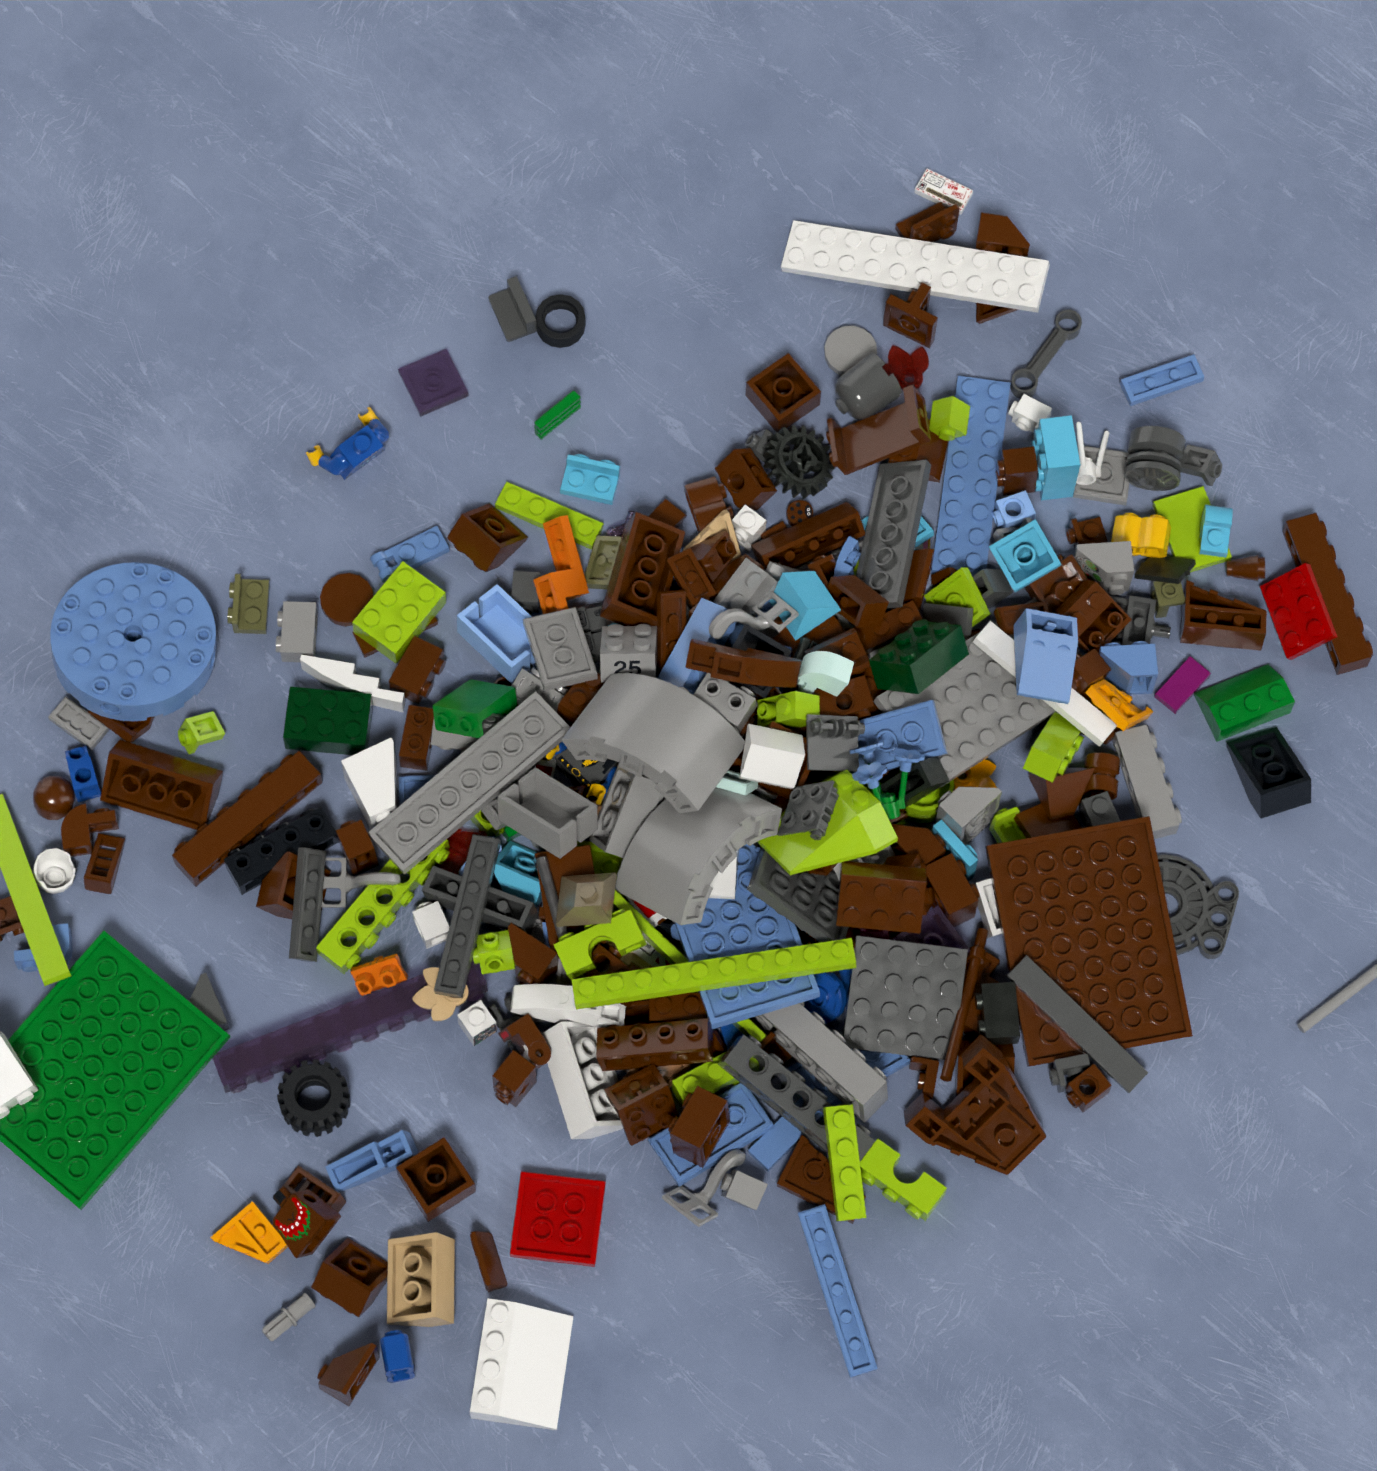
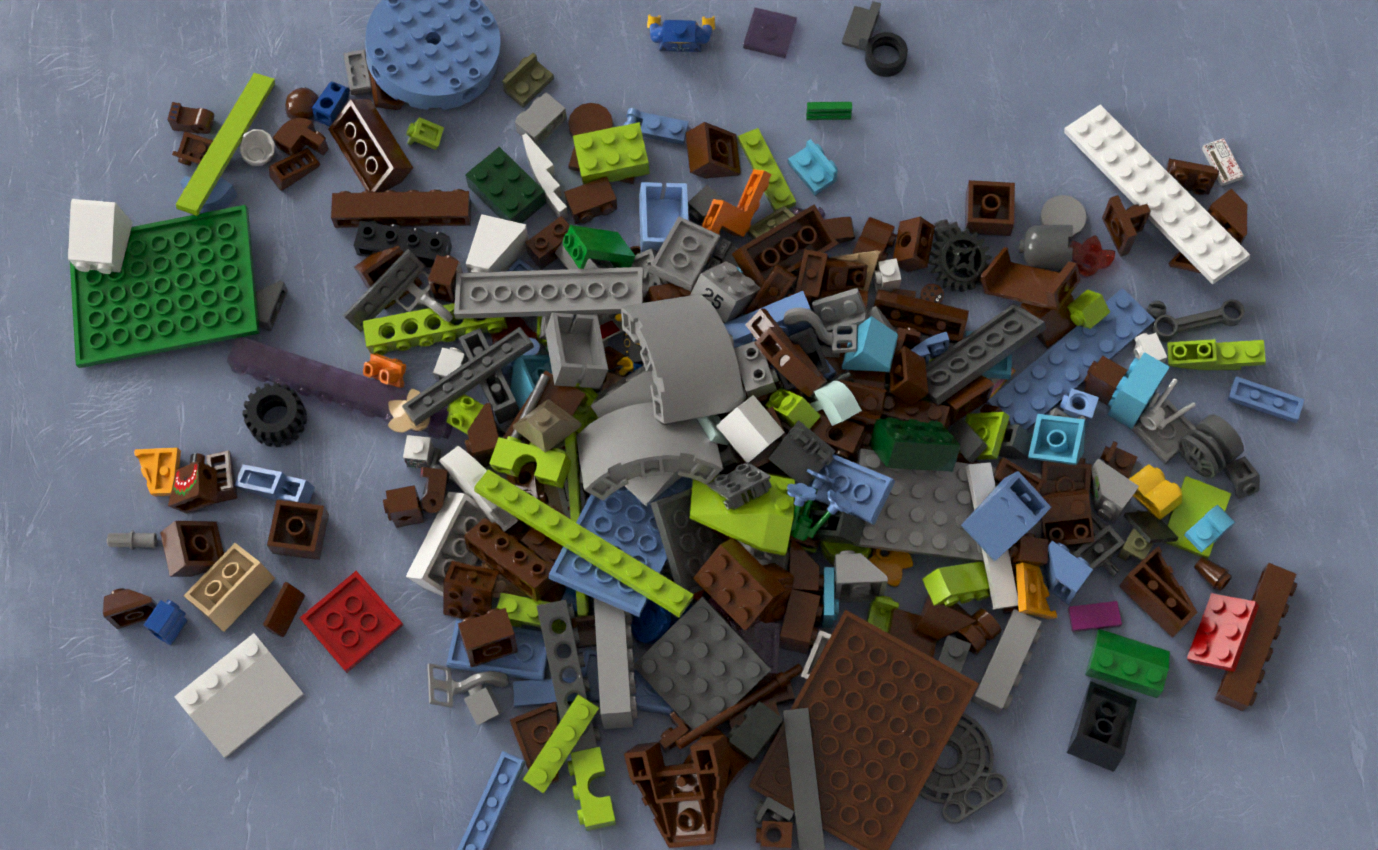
camera: 45 degrees right, 0 degrees up
none -> dark grey hinge [1147,301,1166,320]
none -> lime slope [1167,339,1266,370]

